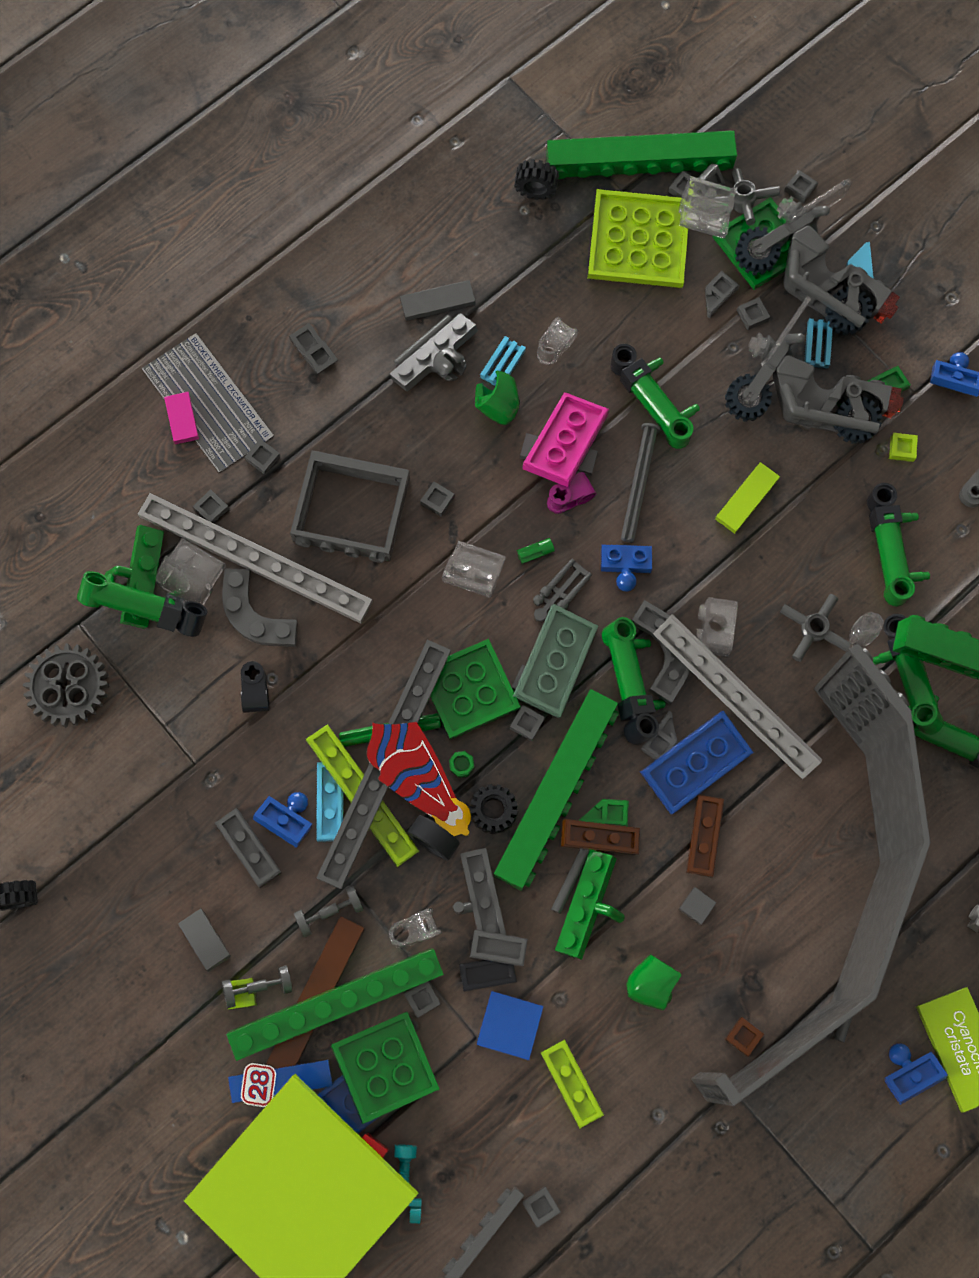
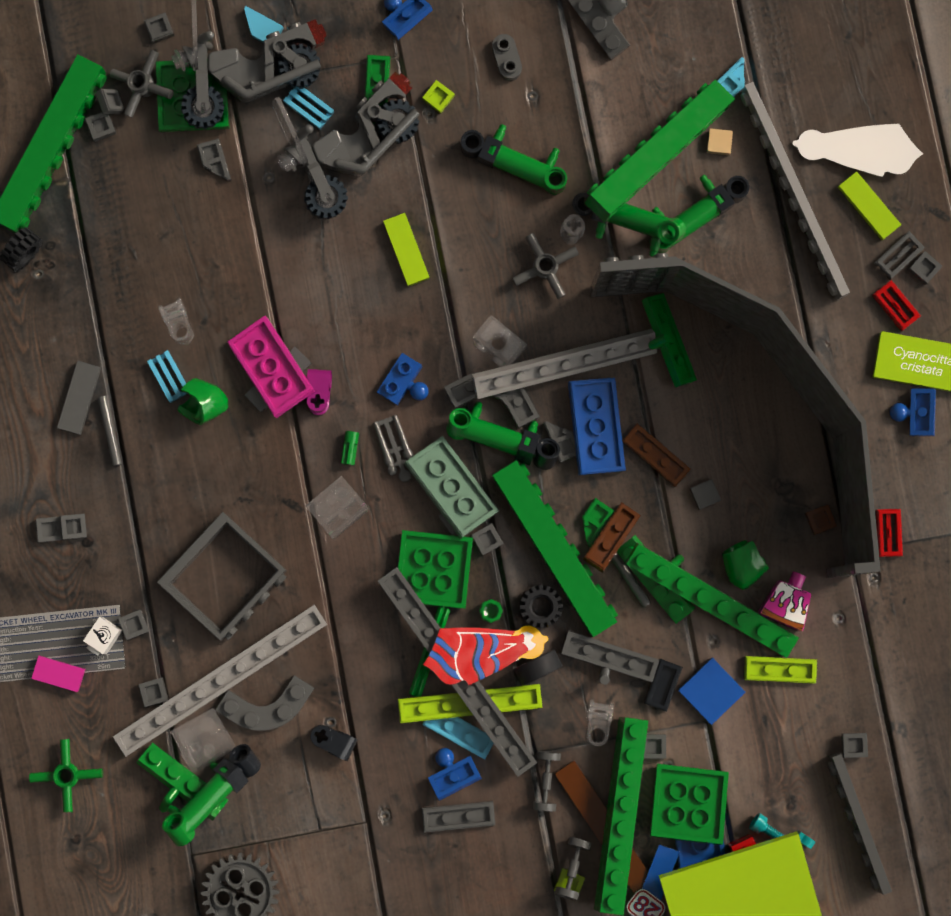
camera: 65 degrees left, 10 degrees up
dark grey slope [178,909,231,972] -> none
dark grey plate [390,313,478,392] -> none
dark grey tile [420,482,455,517] -> none
dark grey tile [470,930,528,967] -> none
lime plate [588,189,691,288] -> none
green piece [611,344,700,449] -> none
dark grey axle [621,423,661,543] -> none
clear brick [678,176,736,239] -> none
dark grey tile [737,297,770,330] -> none
none -> green bar [29,739,103,812]
none -> white brick [83,617,123,655]
none -> green plate [625,542,799,658]
none -> green plate [642,293,697,388]
none -> torso [758,571,811,631]
none -> red tile [876,509,903,557]

